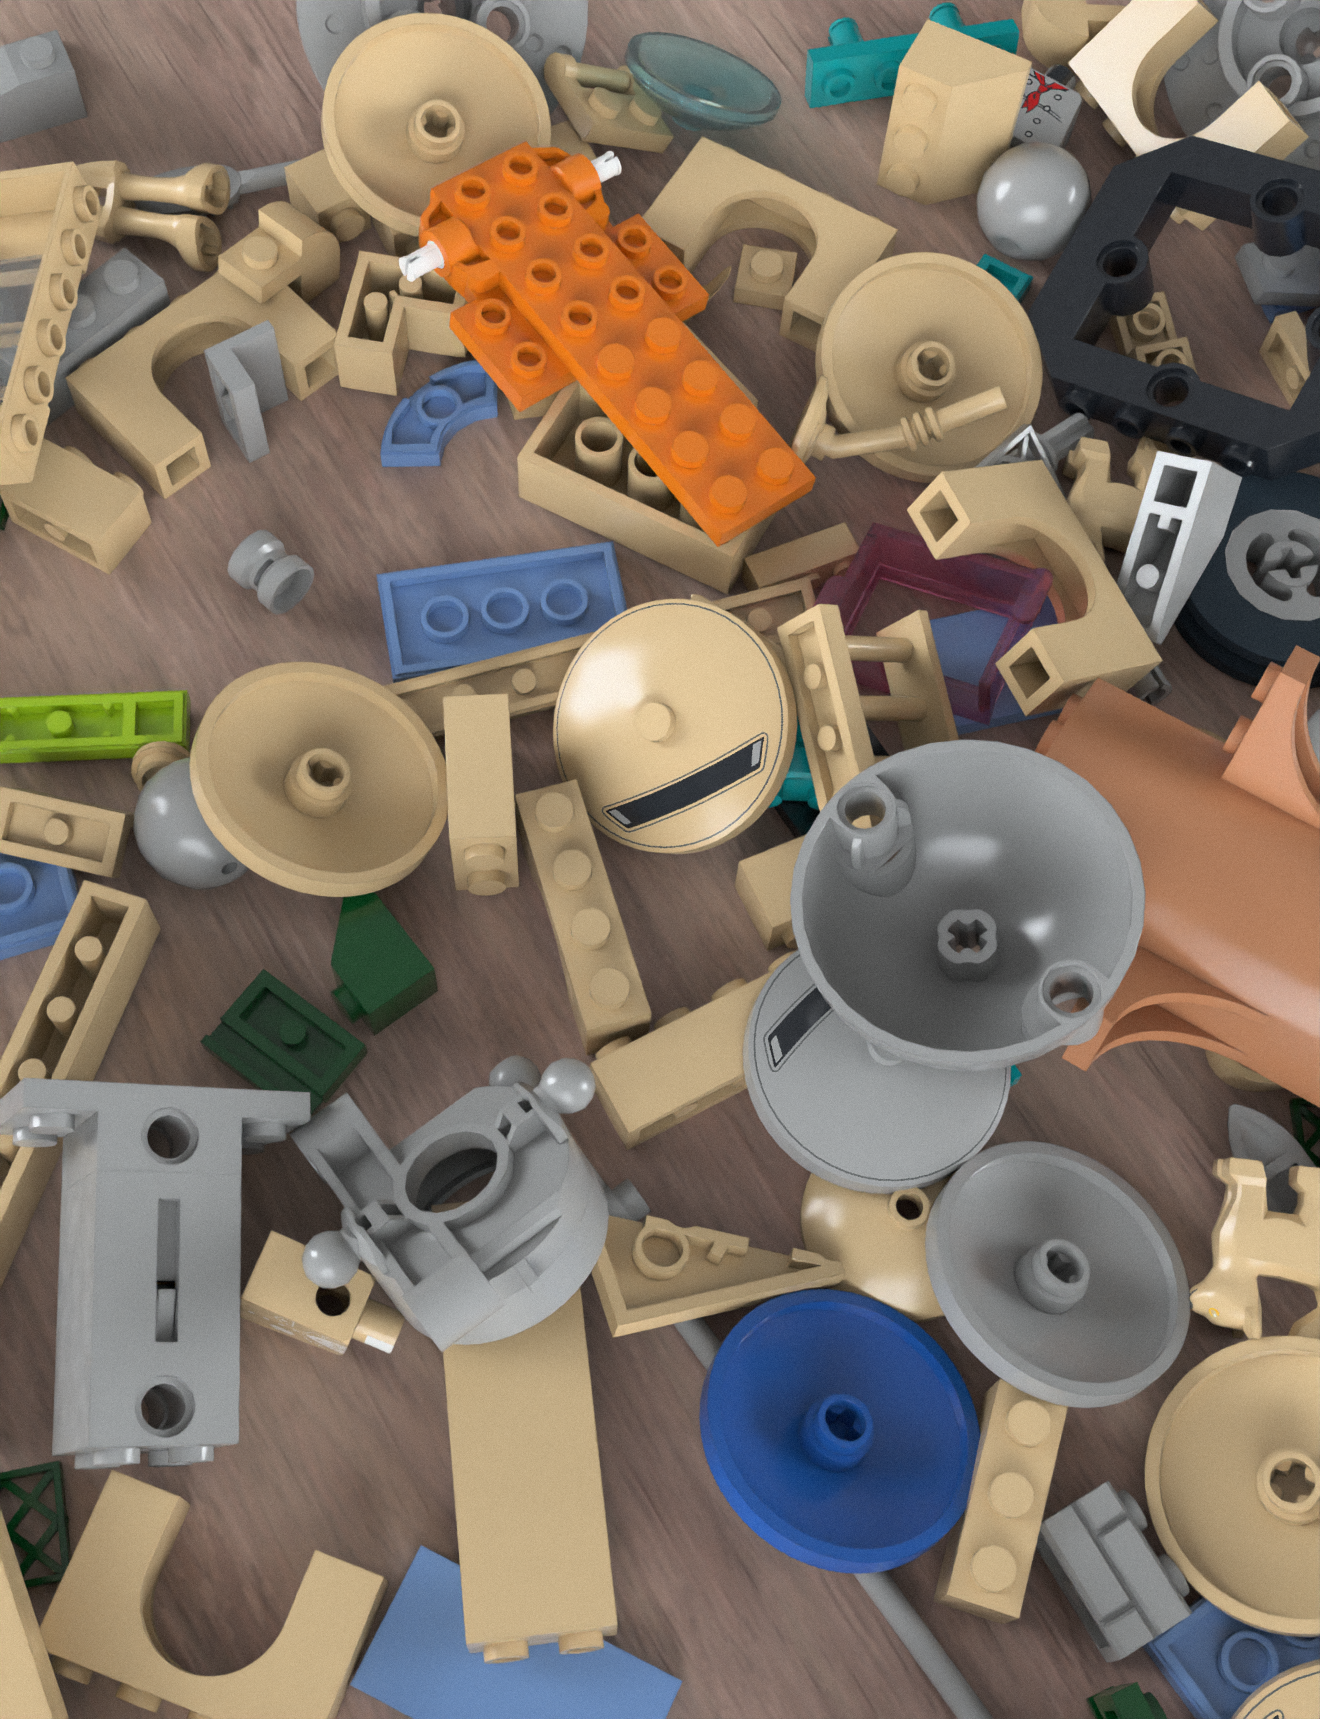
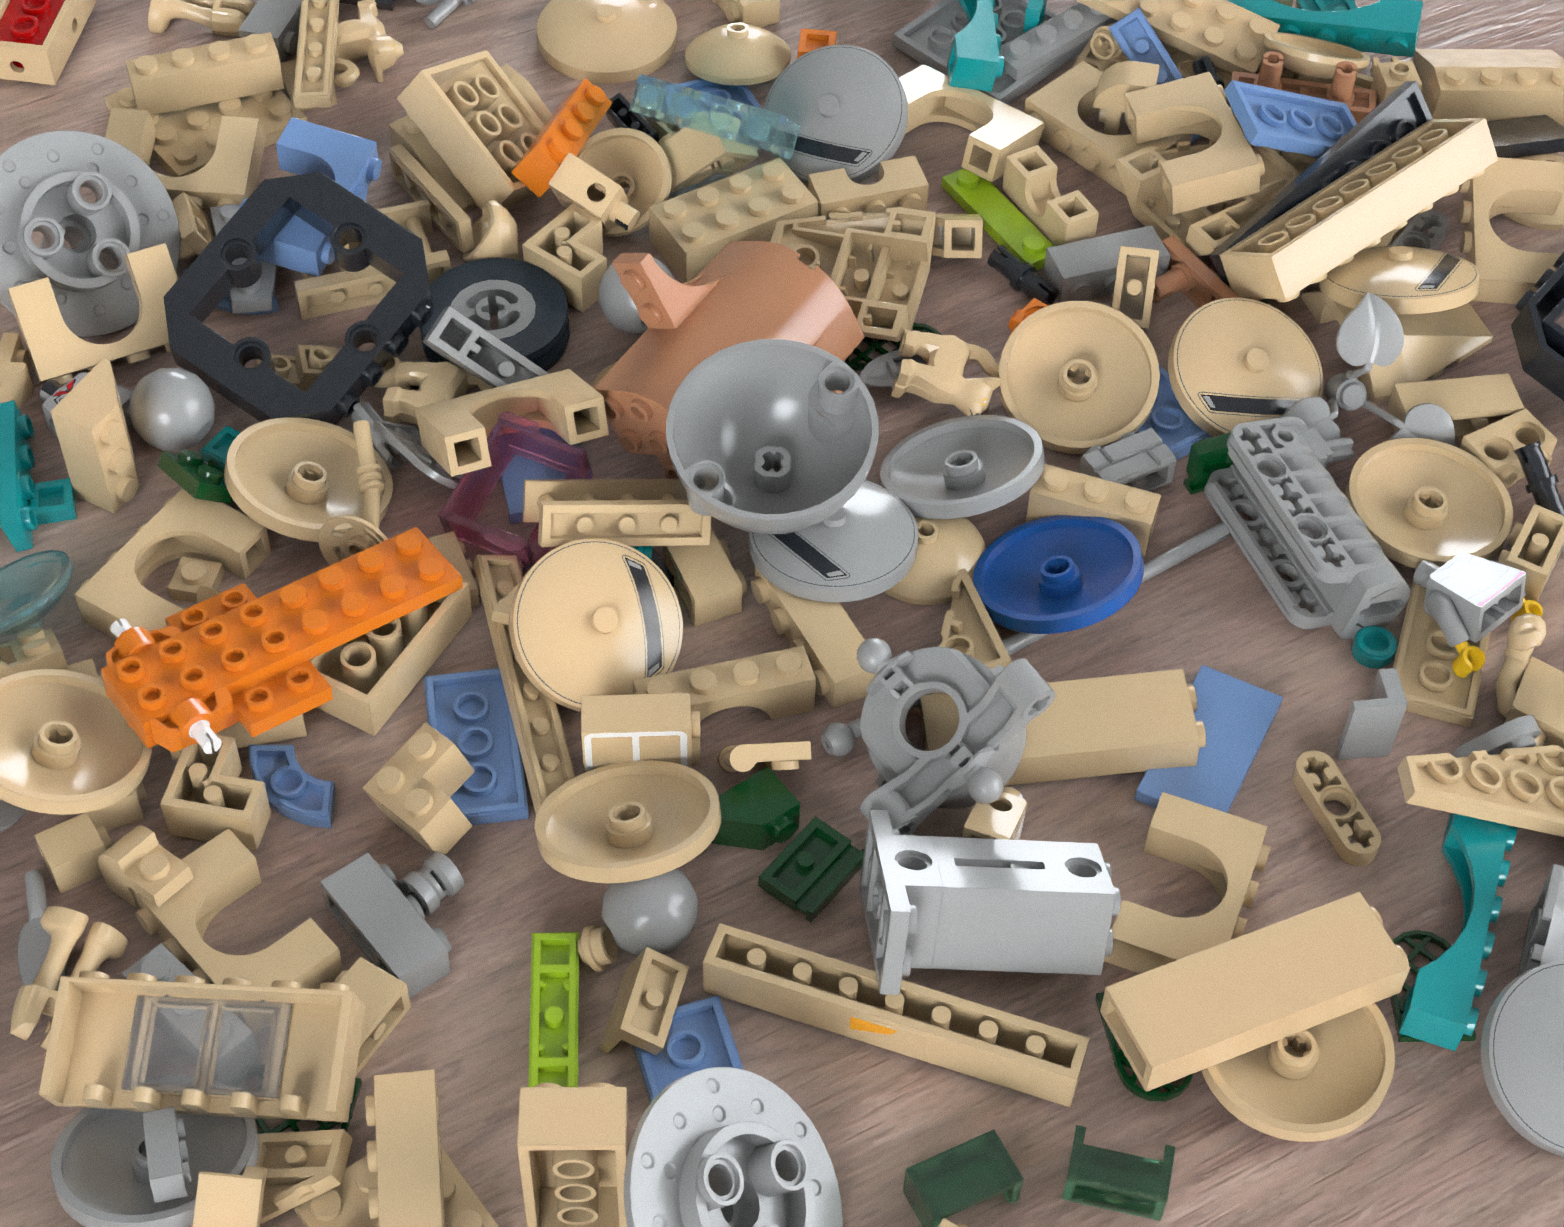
camera: 85 degrees left, 15 degrees down
light grey panel [204,320,289,463] -> none
none -> teal tile [30,478,77,525]
none -> dark green plate [158,449,233,504]
none -> light grey brick [320,852,452,999]
none -> tan brick [362,722,475,855]
none -> tan plate [717,741,811,772]

